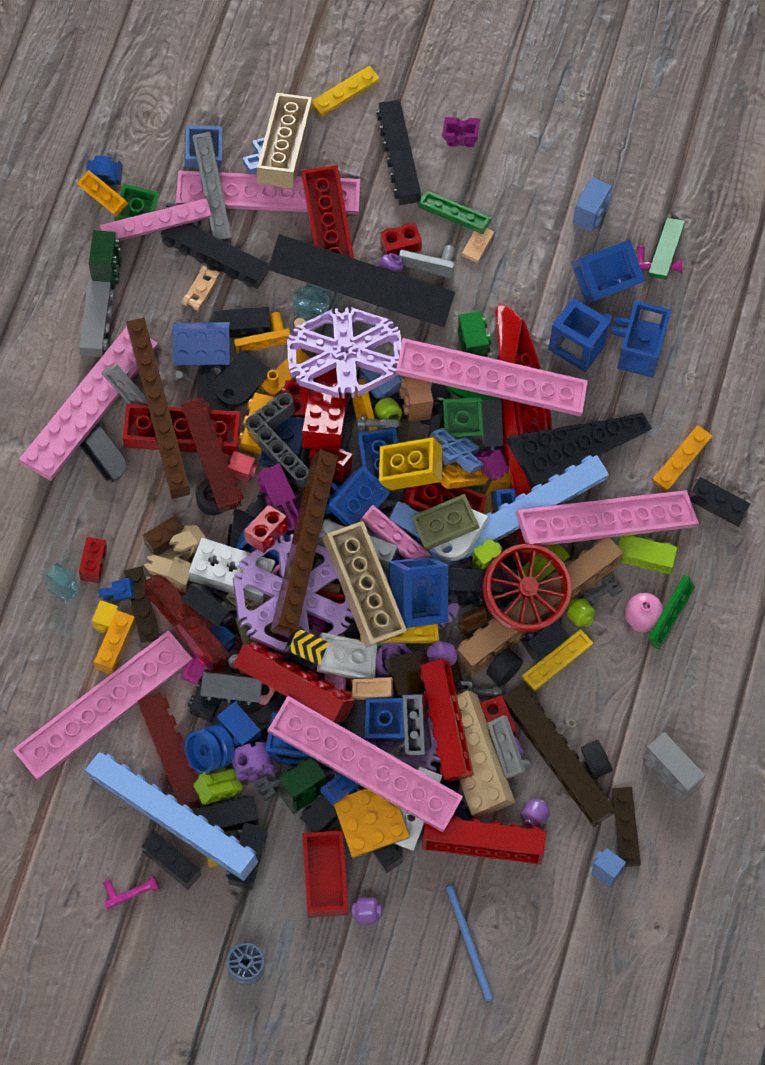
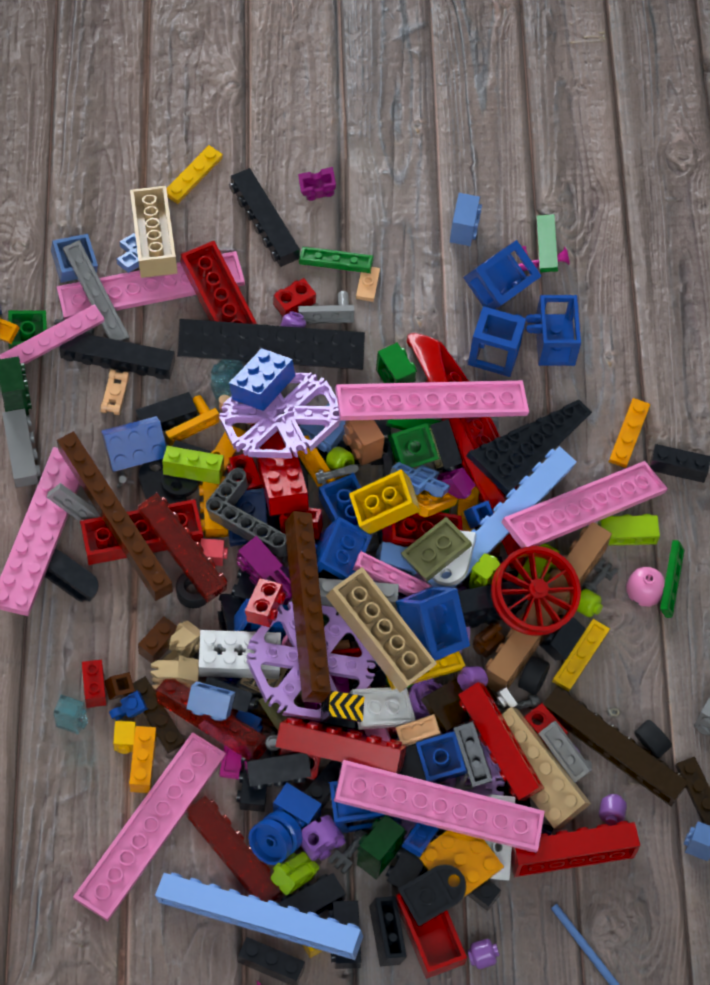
camera: 20 degrees left, 5 degrees down
none -> reddish brown brick [104,672,135,700]
none -> lime brick [163,446,224,484]
none -> medium blue brick [186,681,235,721]
none -> blue brick [229,348,296,411]
none -> black brick [369,896,407,967]
none -> black tile [398,865,467,927]
none -> white plate [496,688,517,709]

